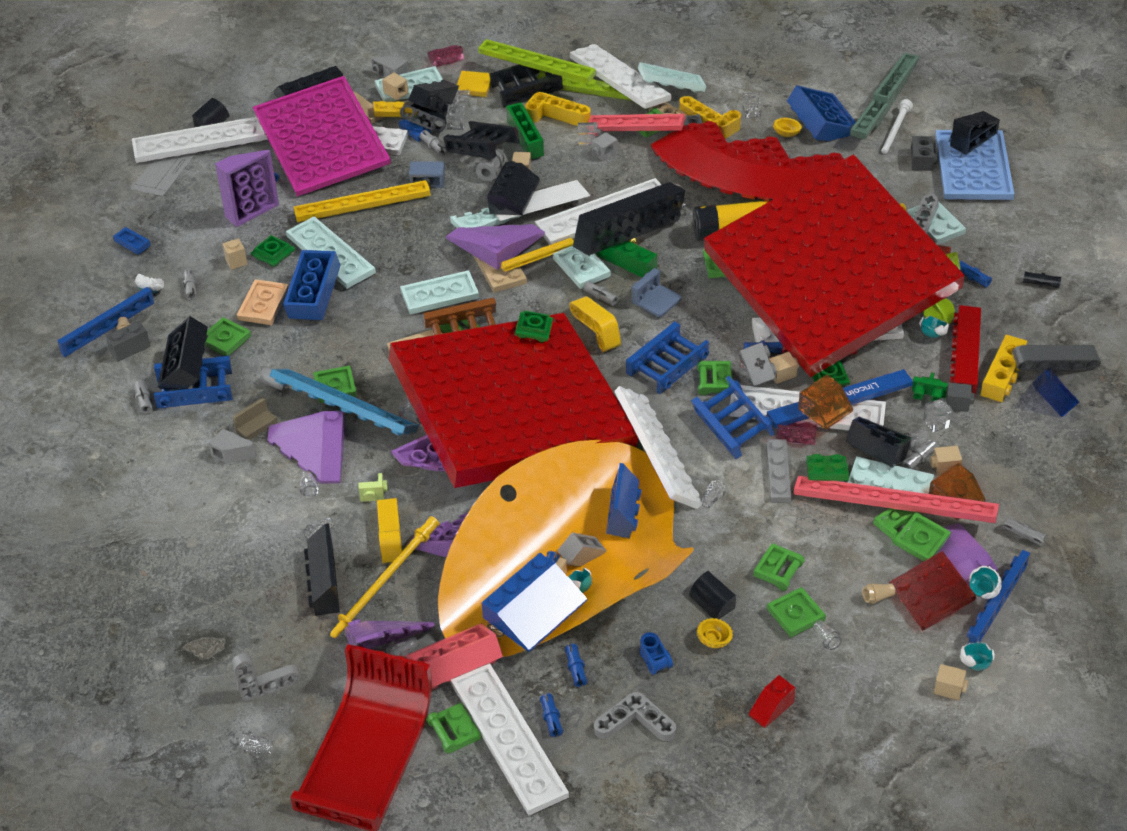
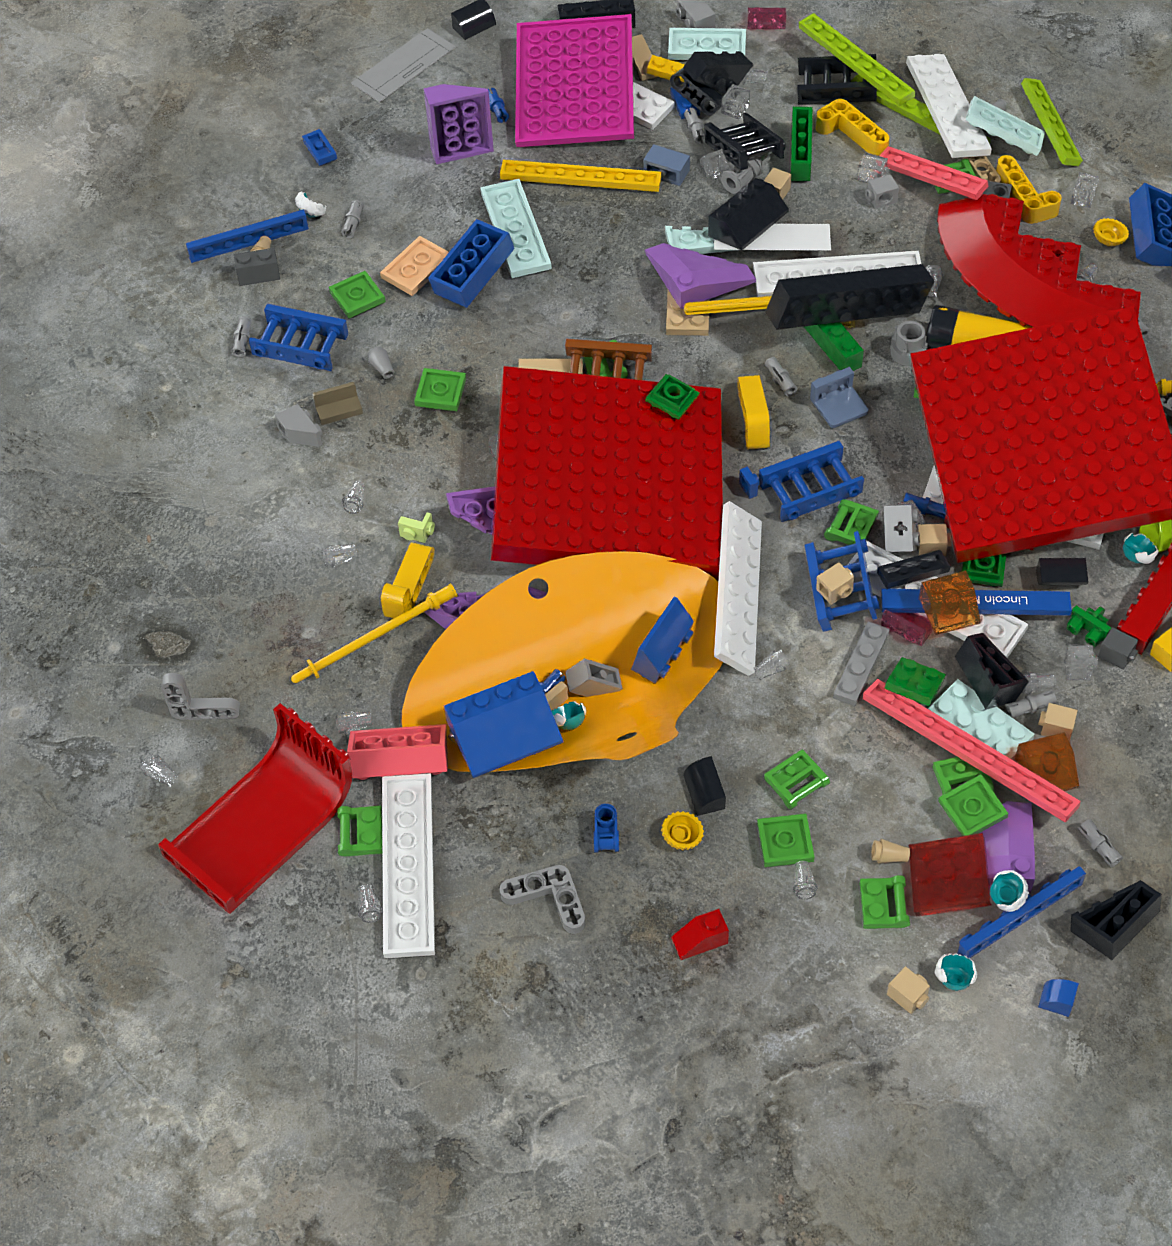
camera: 25 degrees right, 10 degrees up
white plate [132,117,267,163] -> none
black slope [158,316,208,389] -> none
tan brick [222,238,248,270] -> none
green piece [250,235,295,267] -> none
medium lavender slope [267,411,346,484] -> none
dark azure plate [270,369,419,436] -> none
black slope [304,523,340,616] -> none
medium lavender slope [345,619,435,649] -> none
tan brick [382,73,408,100] -> none
light aqua plate [400,270,479,315] -> none
yellow tile [456,71,491,97] -> none
blue pin [540,693,563,737] -> none
light aqua plate [553,246,611,289] -> none
blue pin [564,644,588,687] -> none
none -> clear cone [358,884,383,923]
none -> clear brick [700,149,729,180]
none -> blue plate [739,466,760,499]
none -> tan brick [817,562,854,605]
none -> bright green plate [859,875,910,929]
none -> black plate [877,550,951,589]
none -> light grey piece [890,321,928,366]
none -> lime plate [1021,78,1083,166]
none -> black brick [1036,558,1089,585]
none -> blue brick [1038,979,1079,1017]
none -> black wedge [1070,880,1162,960]

